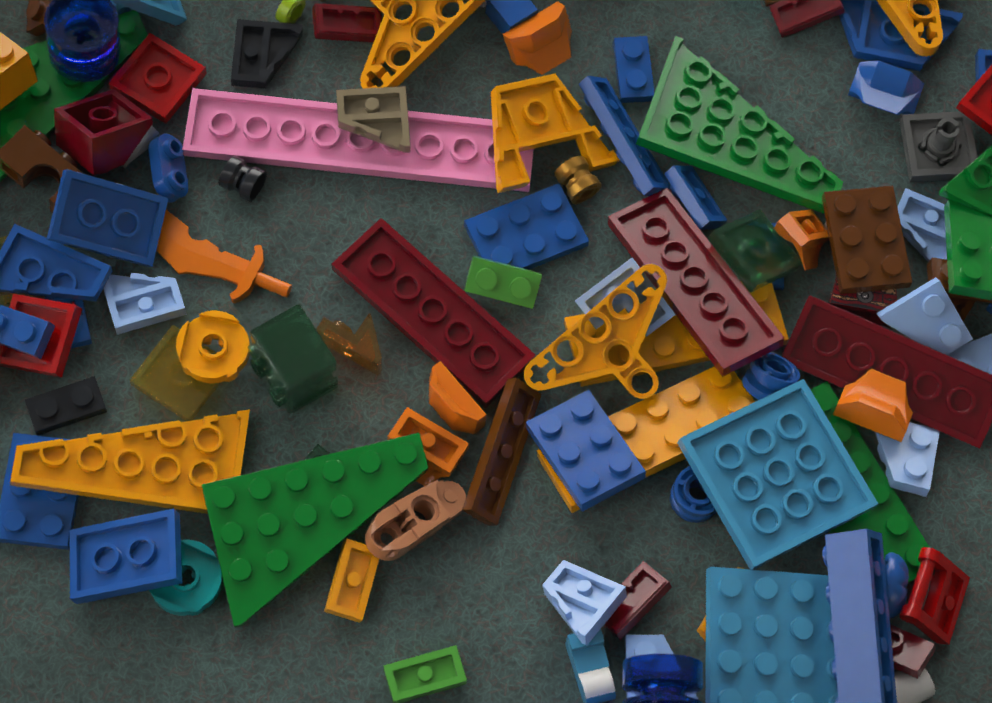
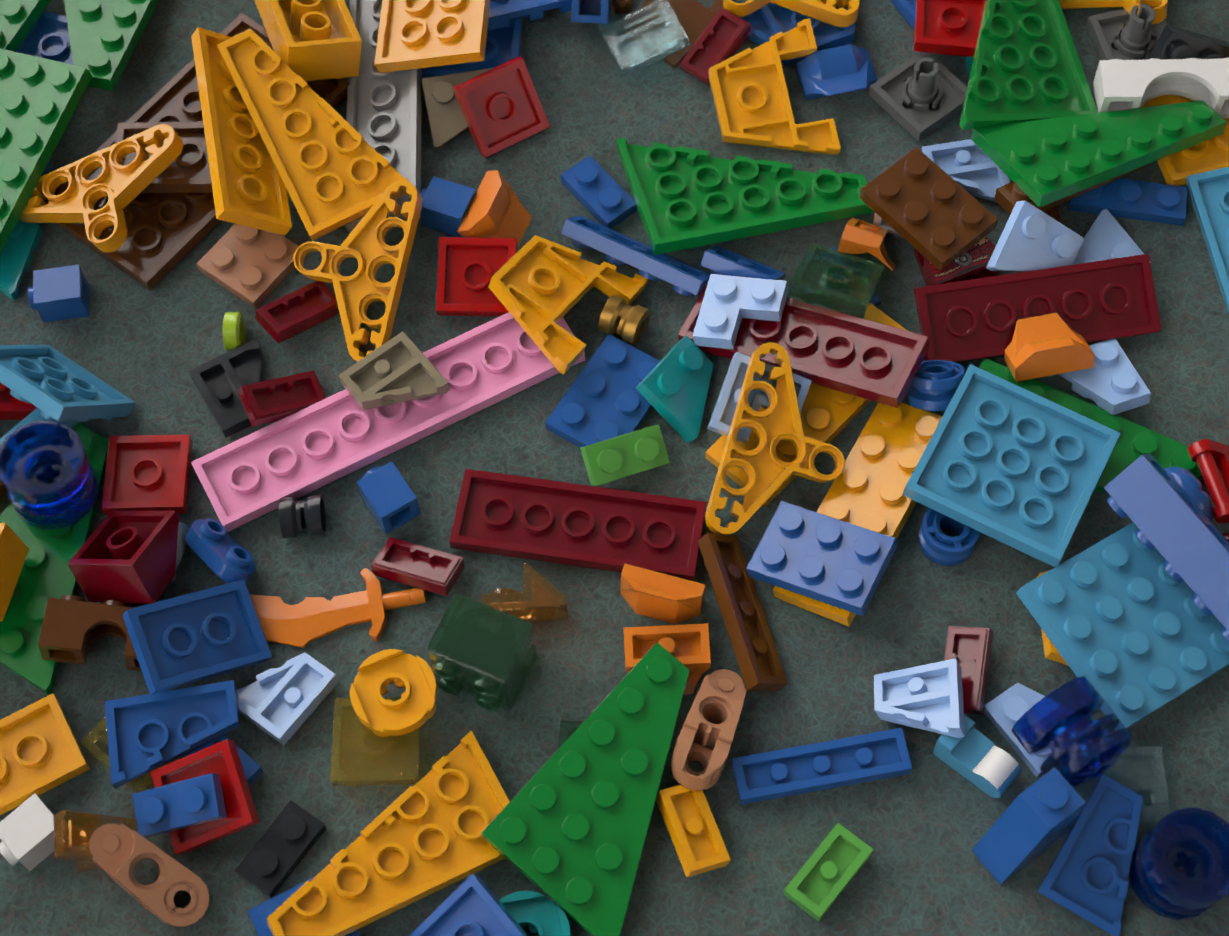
camera: 25 degrees left, 5 degrees down
none -> dark red plate [238,370,326,427]
none -> blue brick [357,461,421,534]
none -> dark red plate [371,537,465,596]
none -> red plate [436,237,517,316]
none -> teal wing [636,335,713,443]
none -> light blue plate [692,274,789,349]
none -> light orange wing [708,18,841,155]
none -> blue plate [731,728,912,805]

